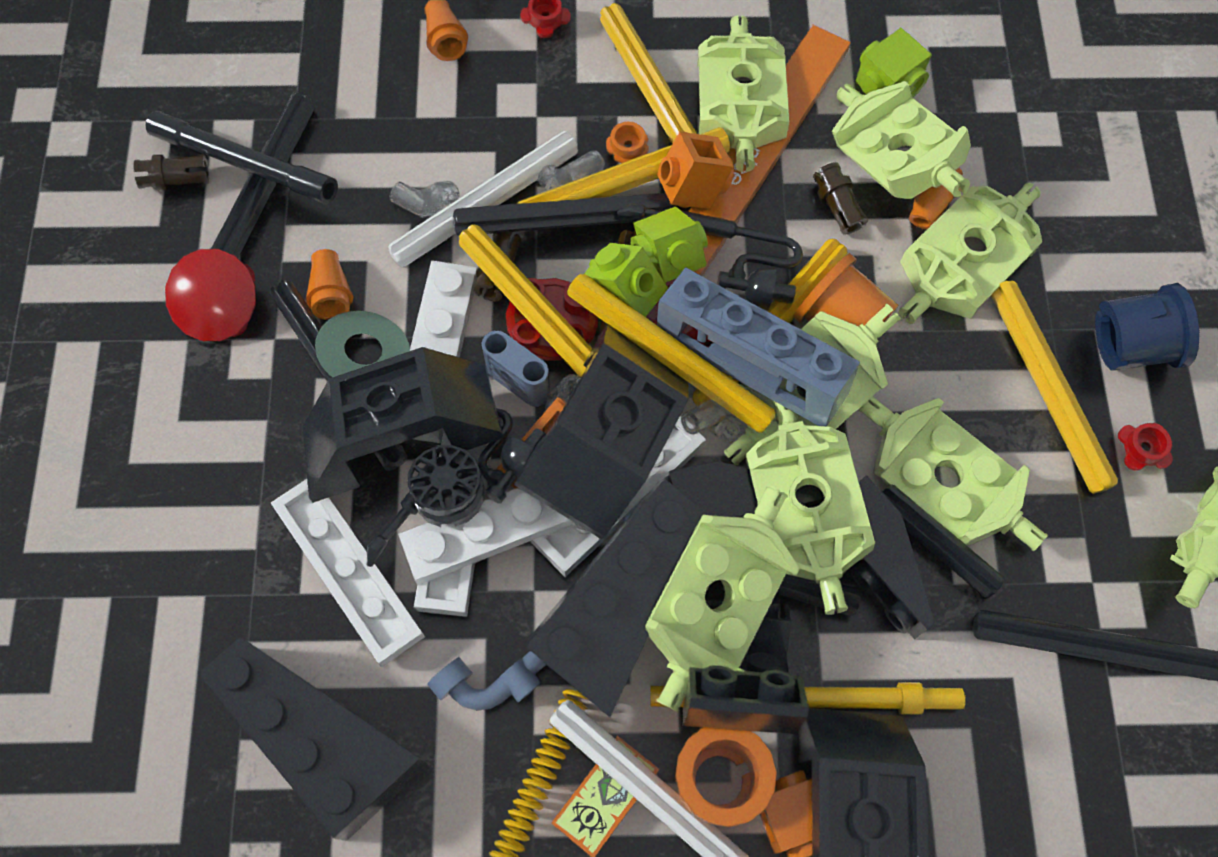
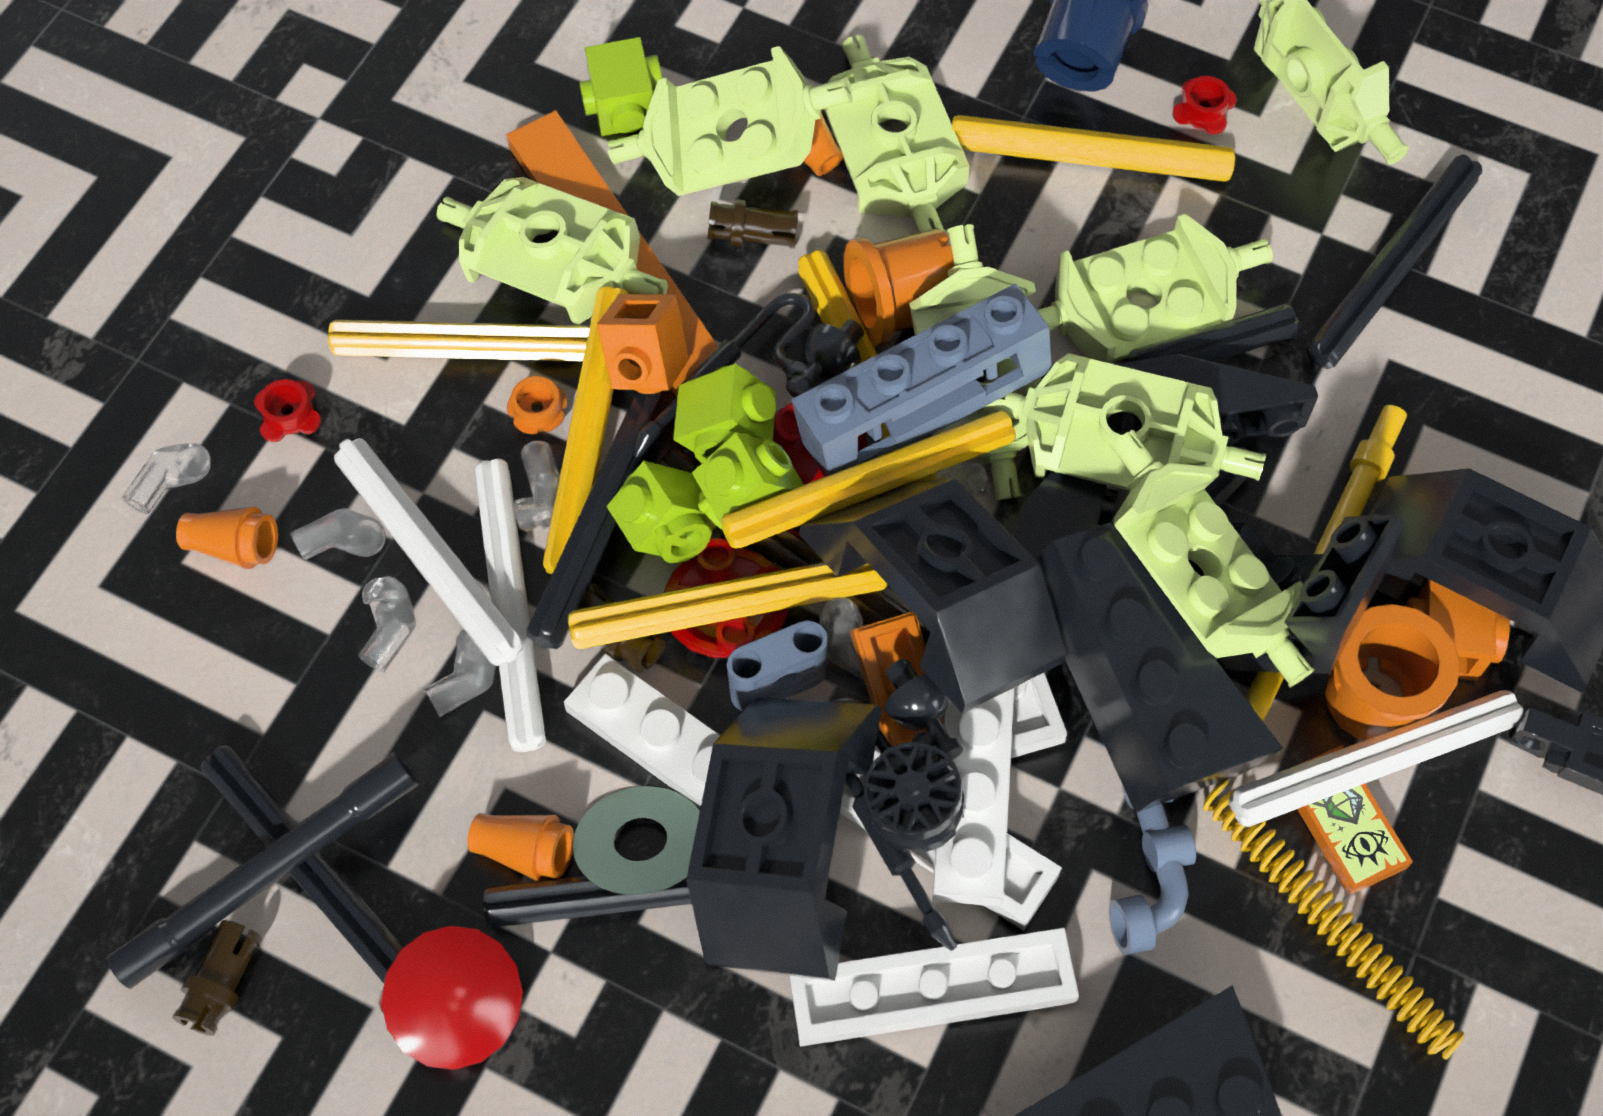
camera: 60 degrees left, 5 degrees down
none -> clear arm [290,508,386,561]
none -> white axle [334,438,523,666]
none -> clear arm [358,576,416,672]
none -> lime brick [606,461,716,564]

